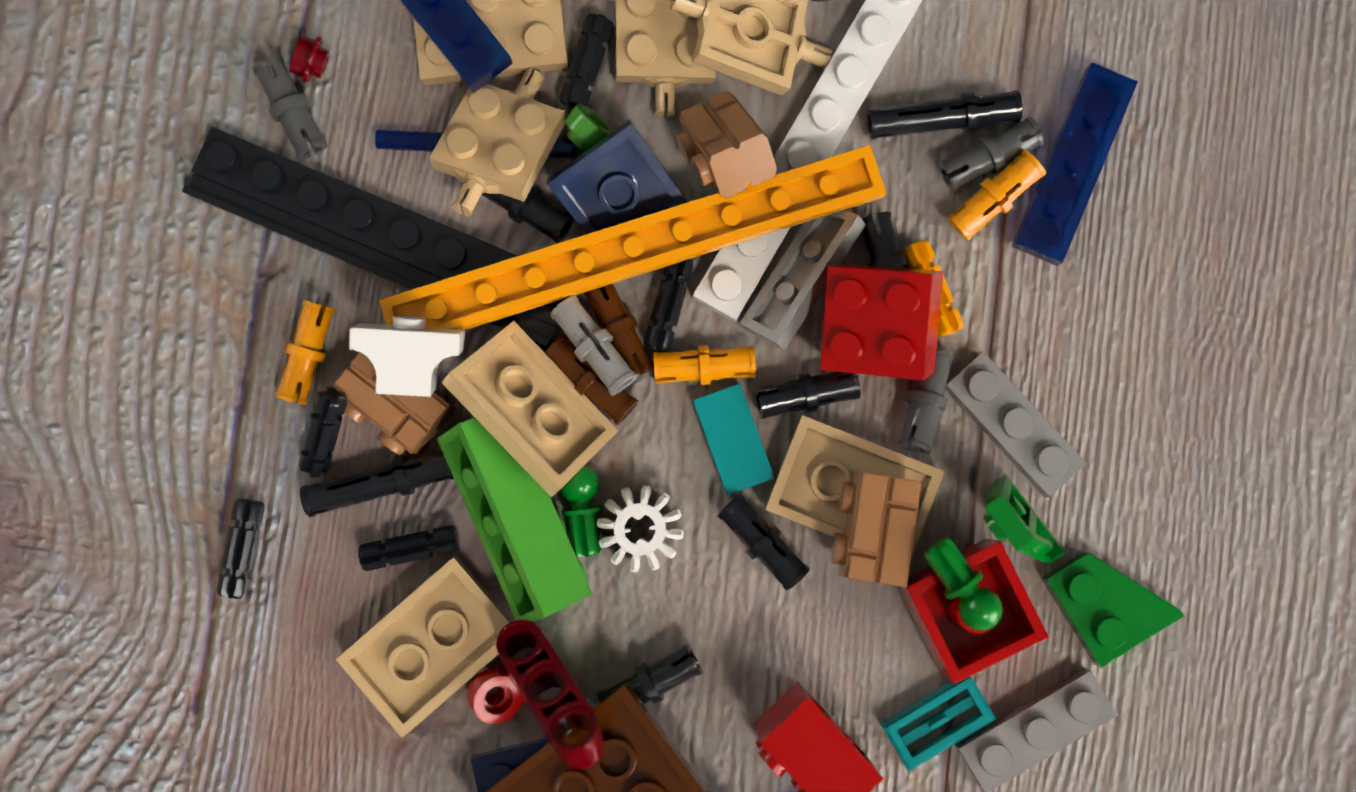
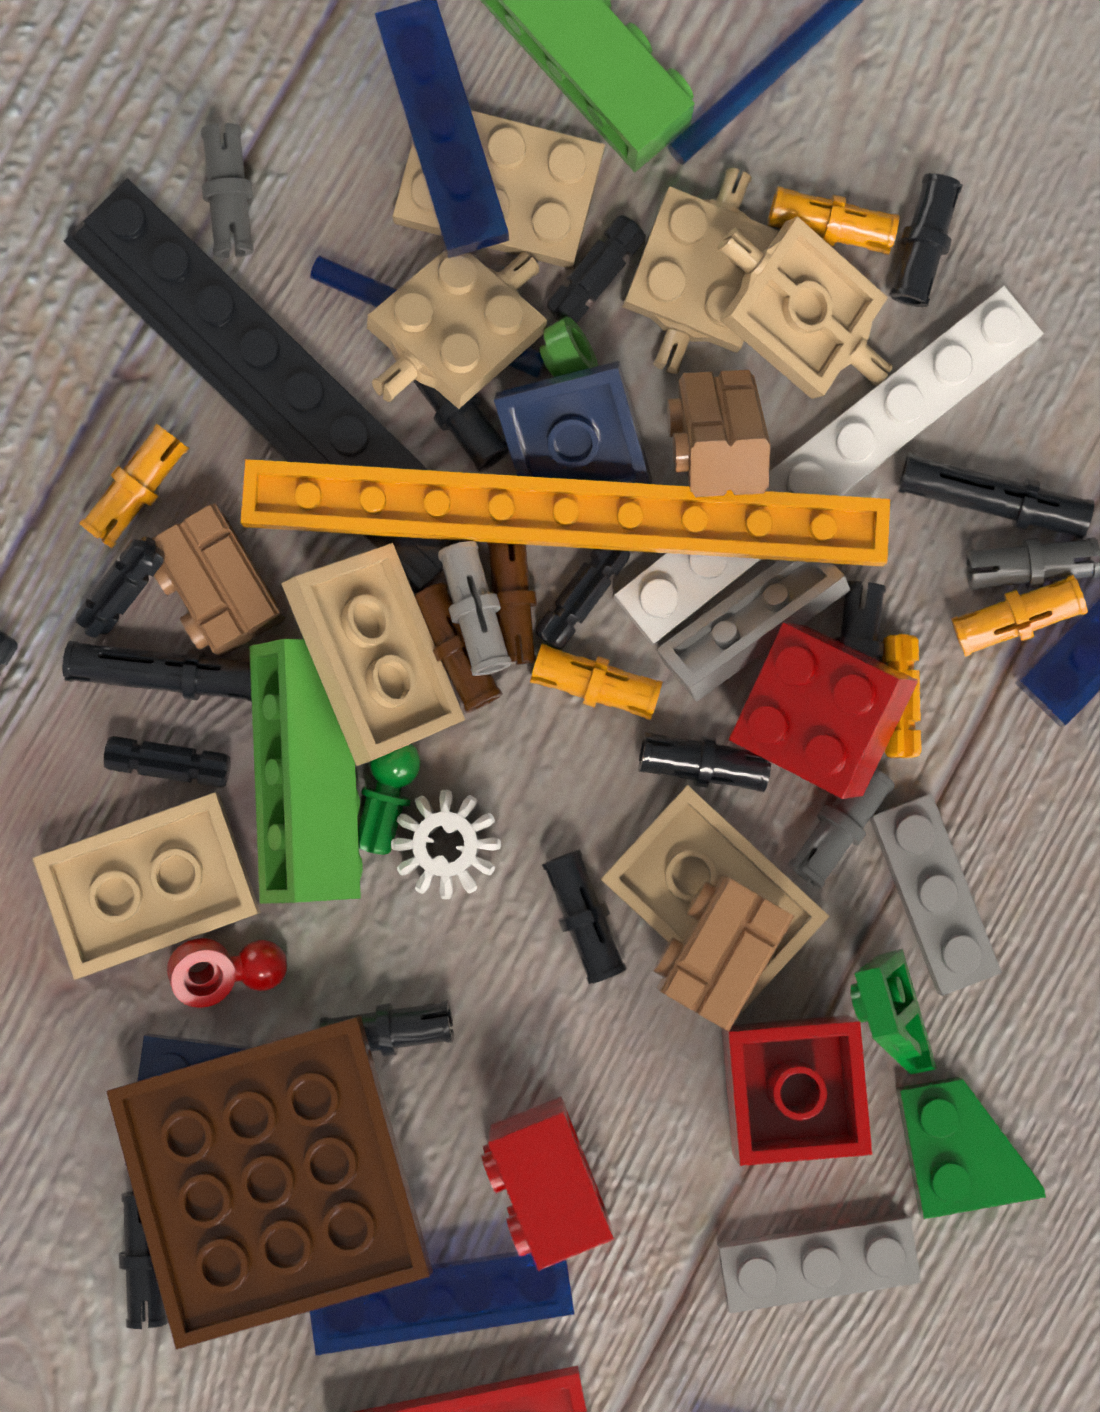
camera: 15 degrees right, 0 degrees up
dark red plate [289,35,330,83] -> none
white brick [349,316,465,397] -> none
dark red beam [496,620,604,770] -> none
teal tile [693,384,775,495] -> none
teal tile [879,676,996,771] -> none
green axle [925,538,1003,631] -> none

